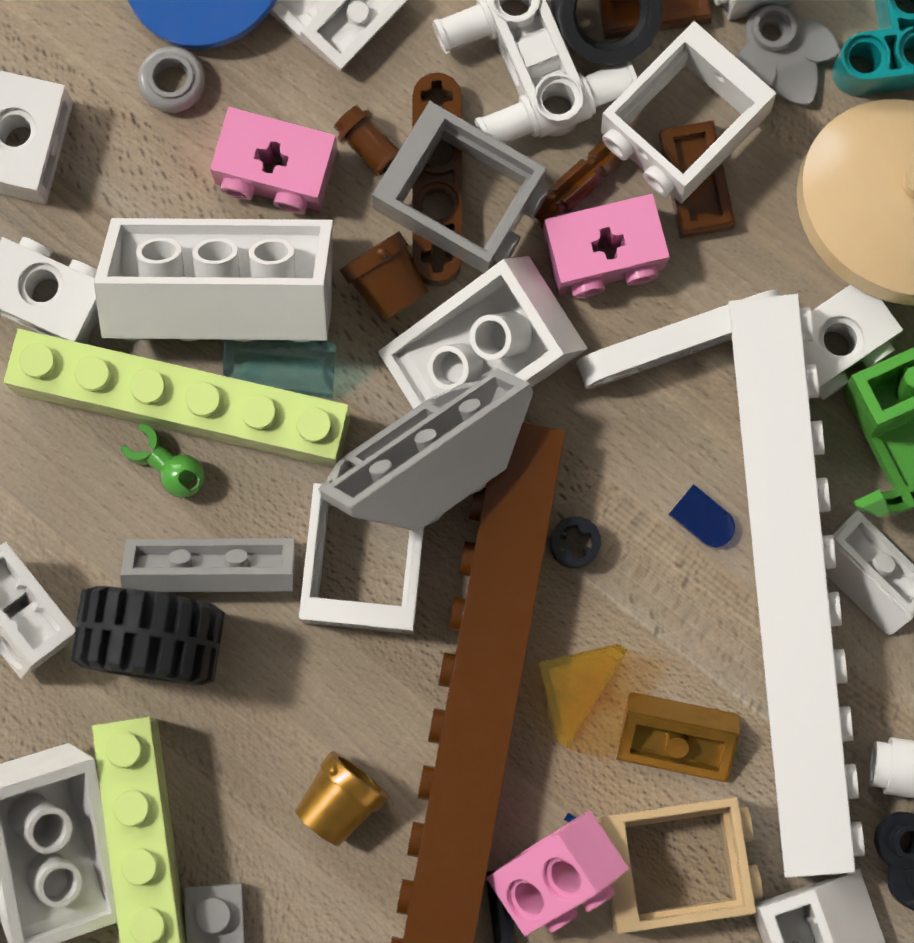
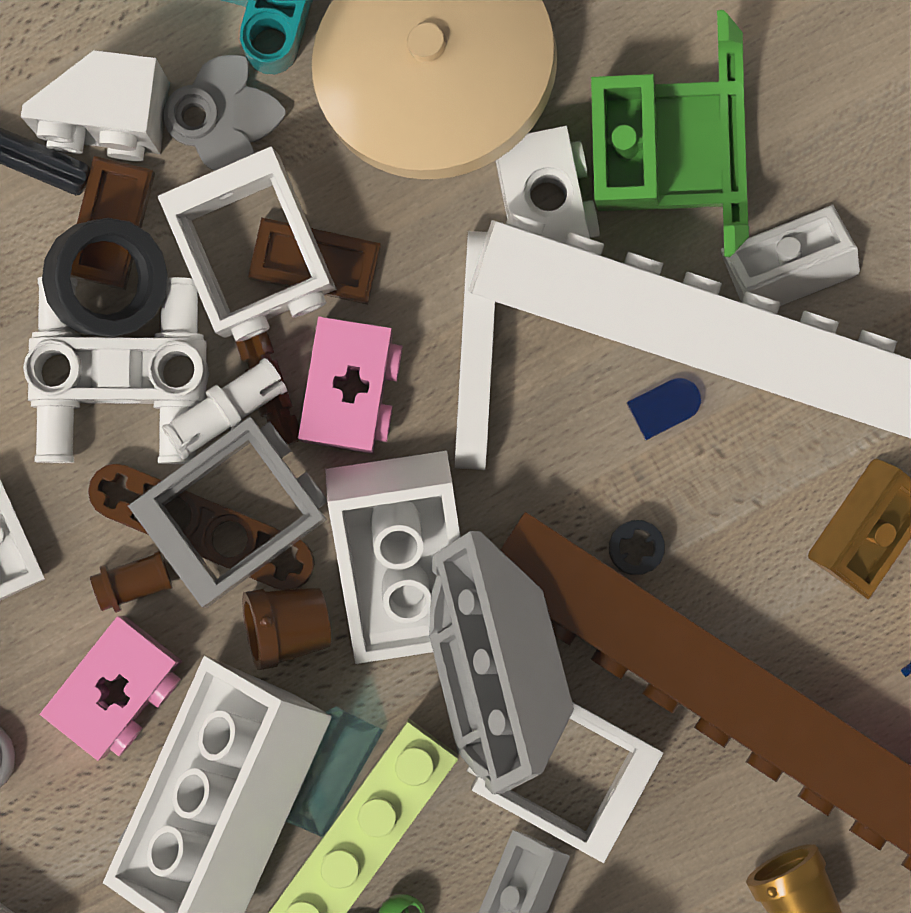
camera: 65 degrees left, 5 degrees up
clear yellow slope [537,644,628,749] -> none
none -> white pin [162,358,287,460]

